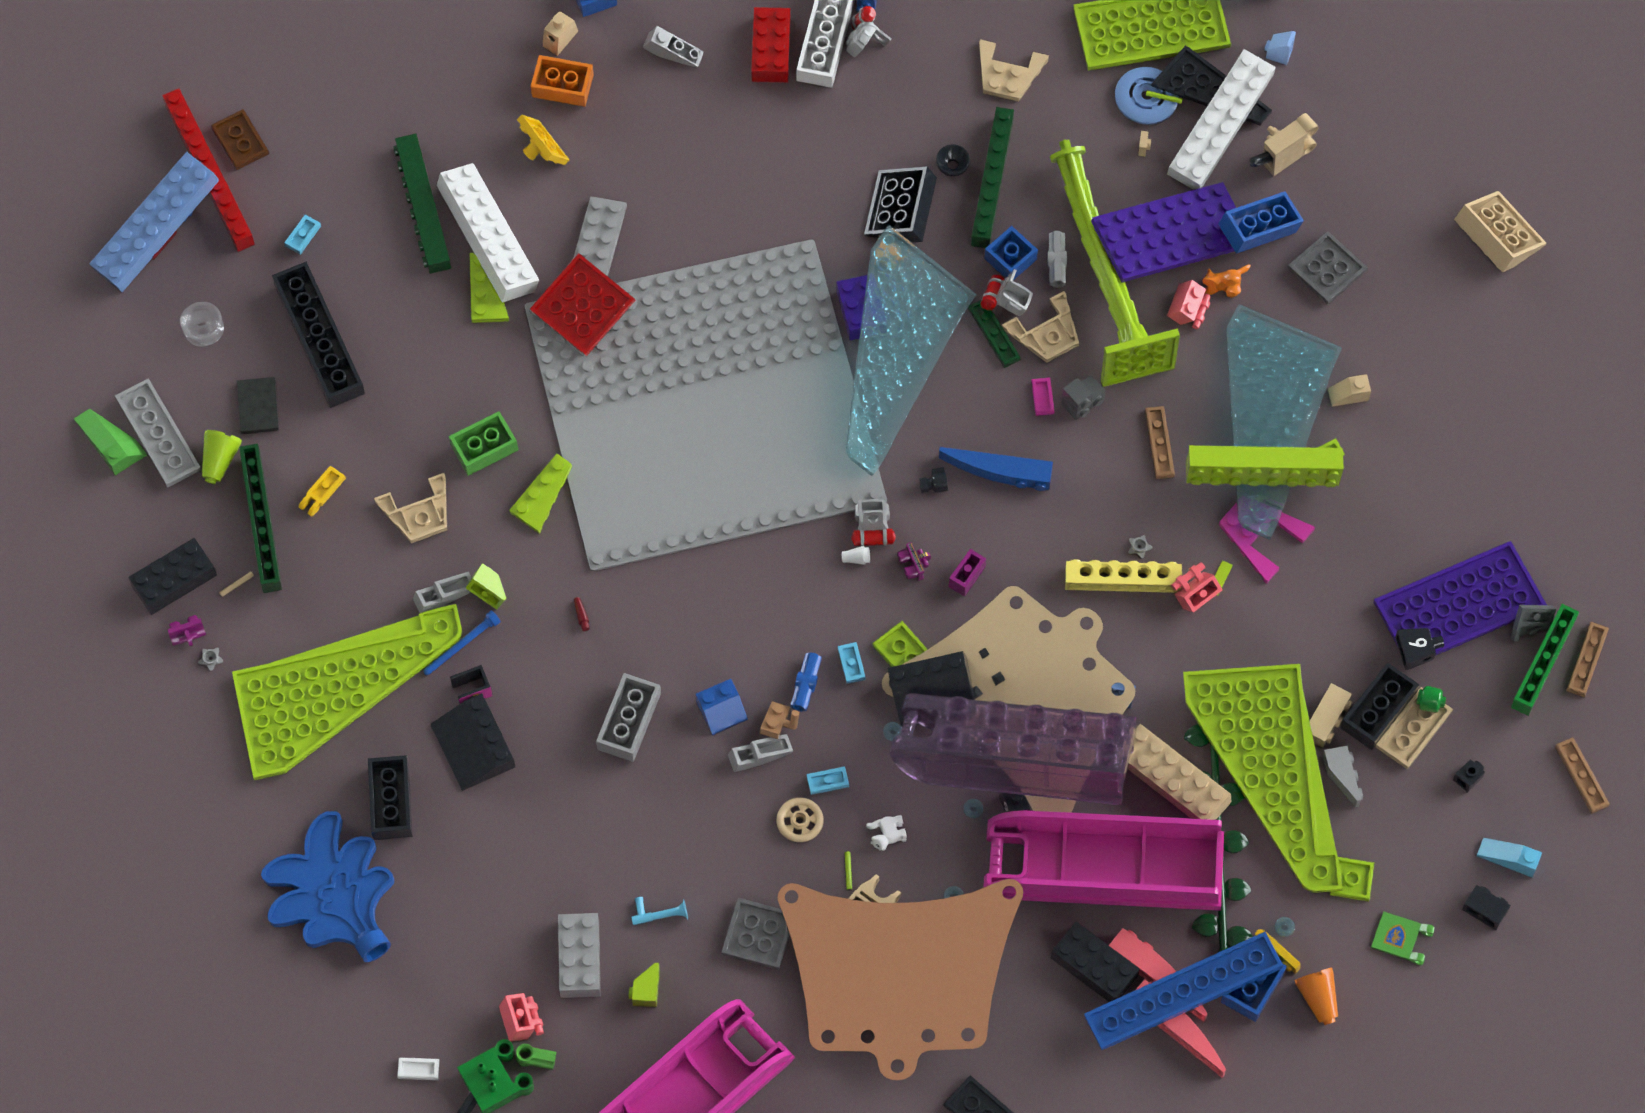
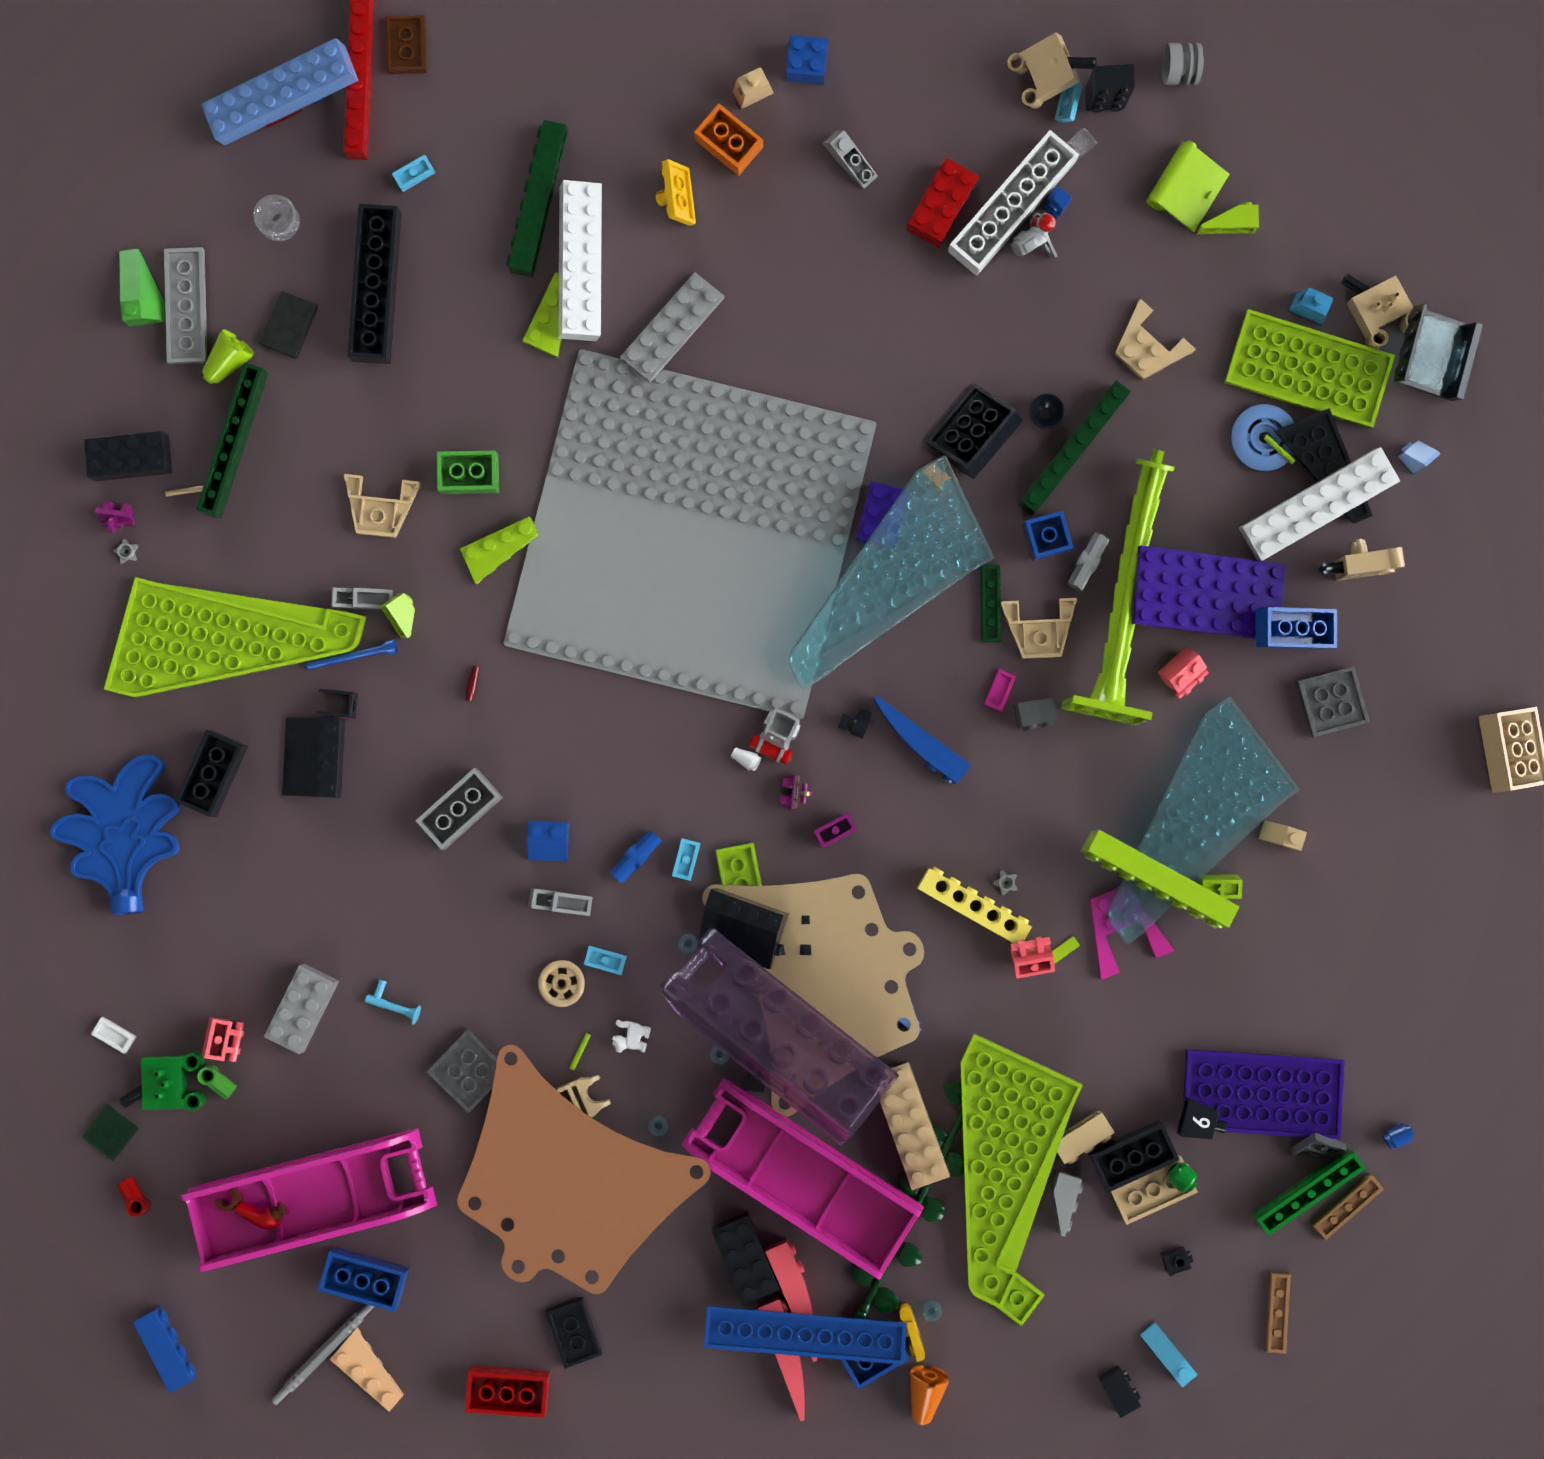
camera: 25 degrees right, 20 degrees up
yellow hinge [299,466,346,517] -> none
red plate [530,253,636,356] -> none
lime slope [629,963,660,1007] -> none
medium nougat plate [759,701,799,739] -> none
light grey piece [981,269,1033,316] -> none
tan plate [1138,131,1151,157] -> none
medium nougat tile [1145,406,1175,479] -> none
orange animal [1202,264,1251,298] -> none
bright green flag [1371,911,1434,965] -> none
none -> blue brick [1383,1123,1415,1150]

